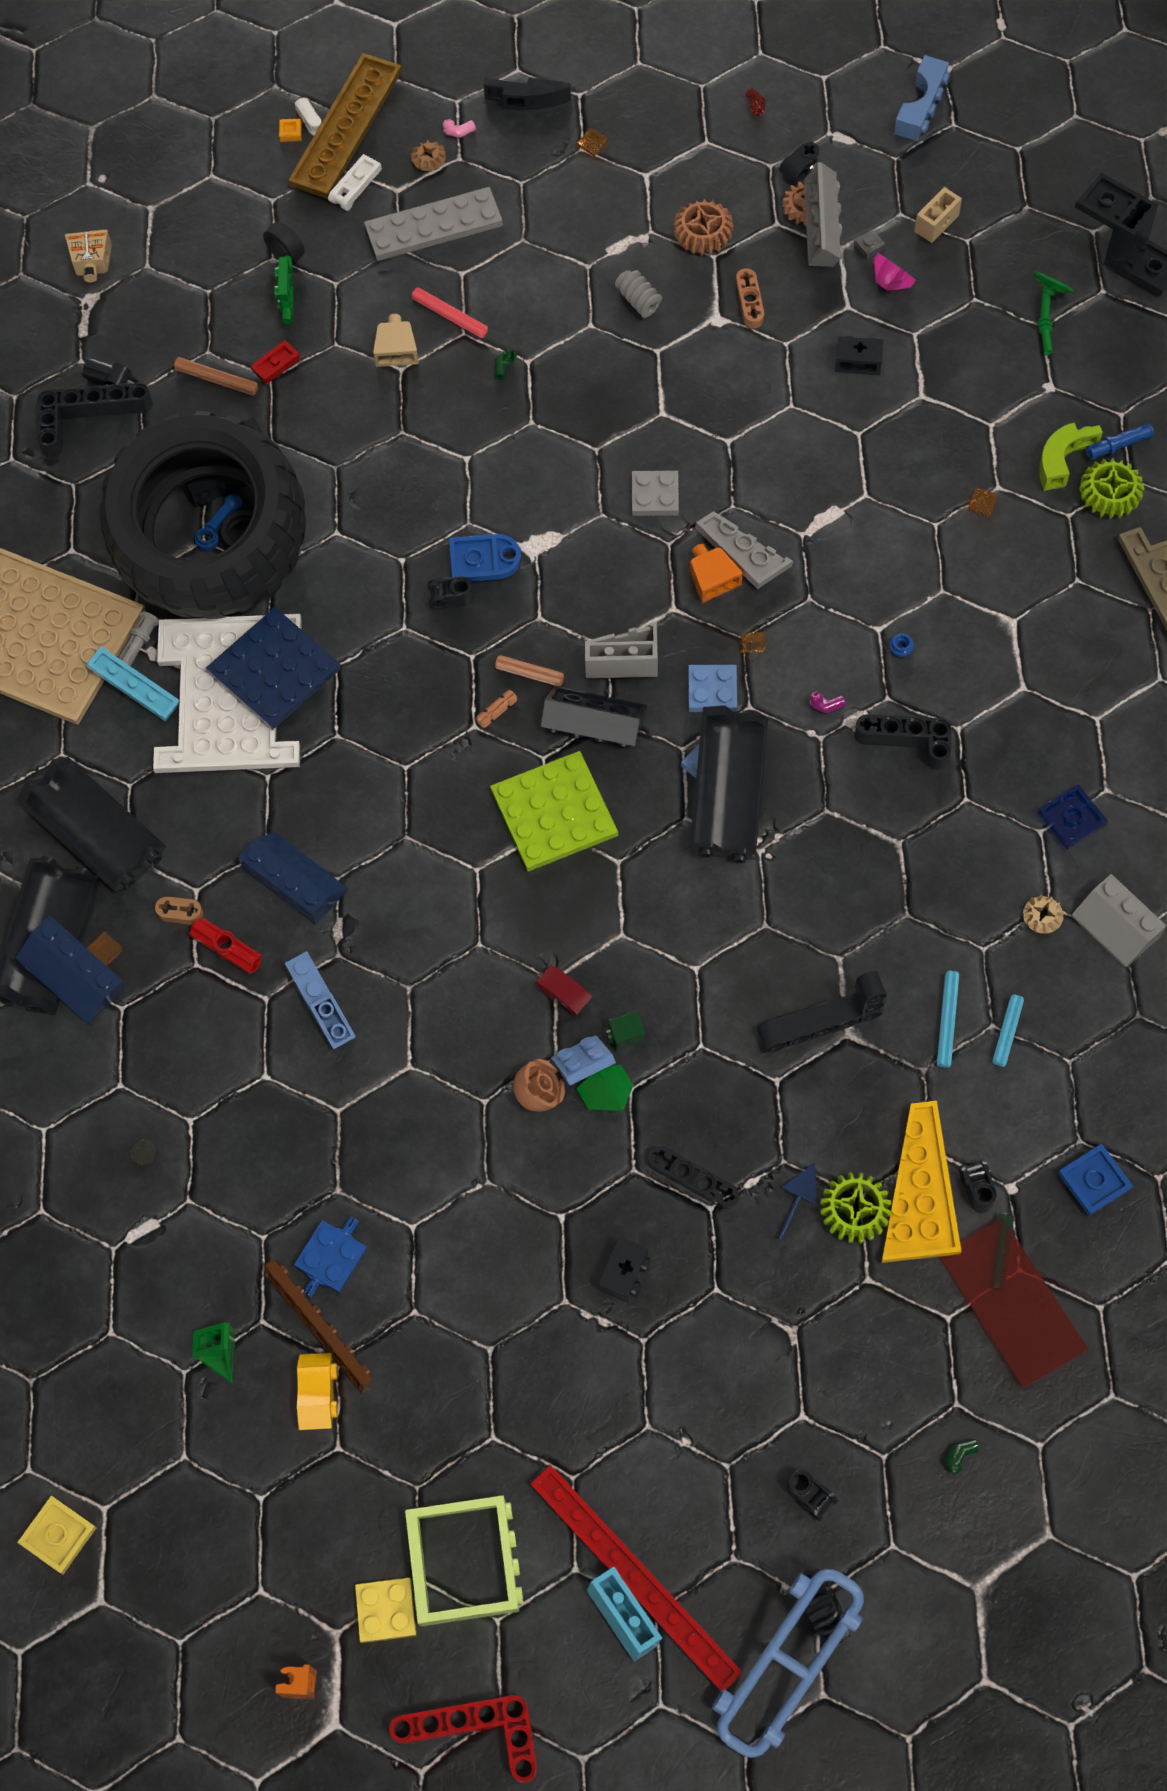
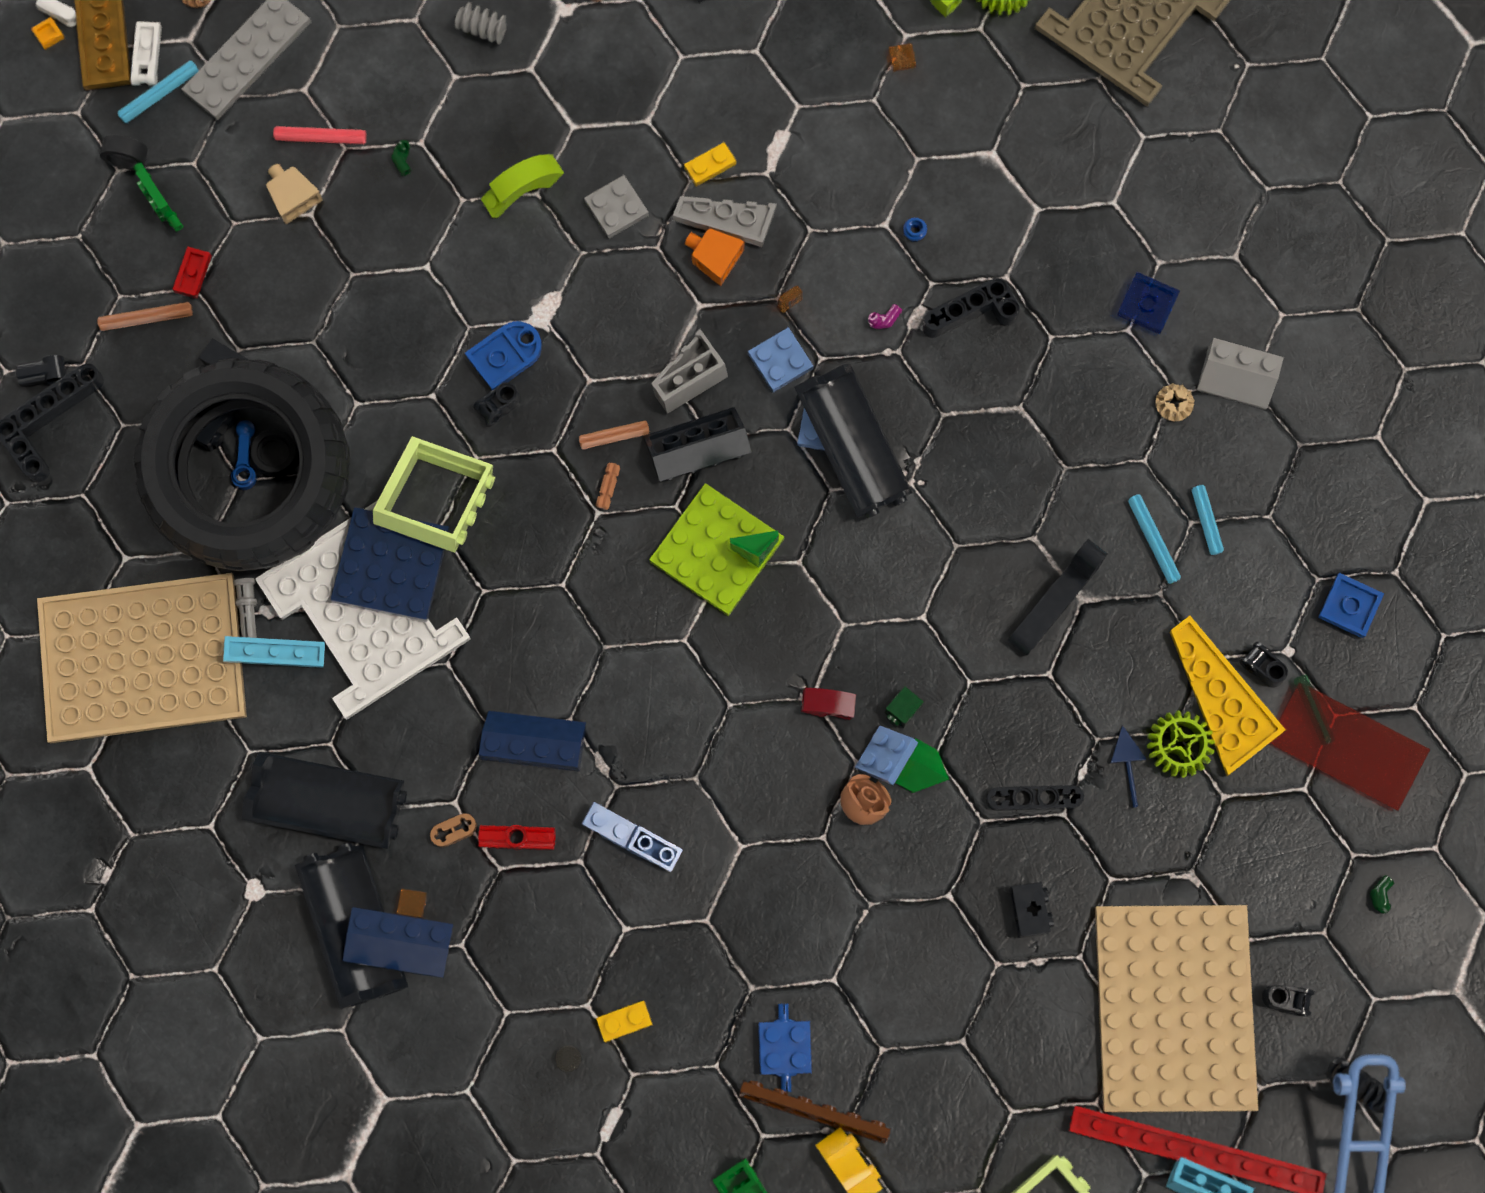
camera: 35 degrees left, 10 degrees up
none -> medium azure axle [118,61,198,123]
none -> yellowish green window [373,436,495,553]
none -> lime arch [481,154,564,218]
none -> yellow plate [596,1001,653,1043]
none -> yellow plate [684,142,736,187]
none -> green slope [730,530,779,568]
none -> tan plate [1095,905,1258,1112]

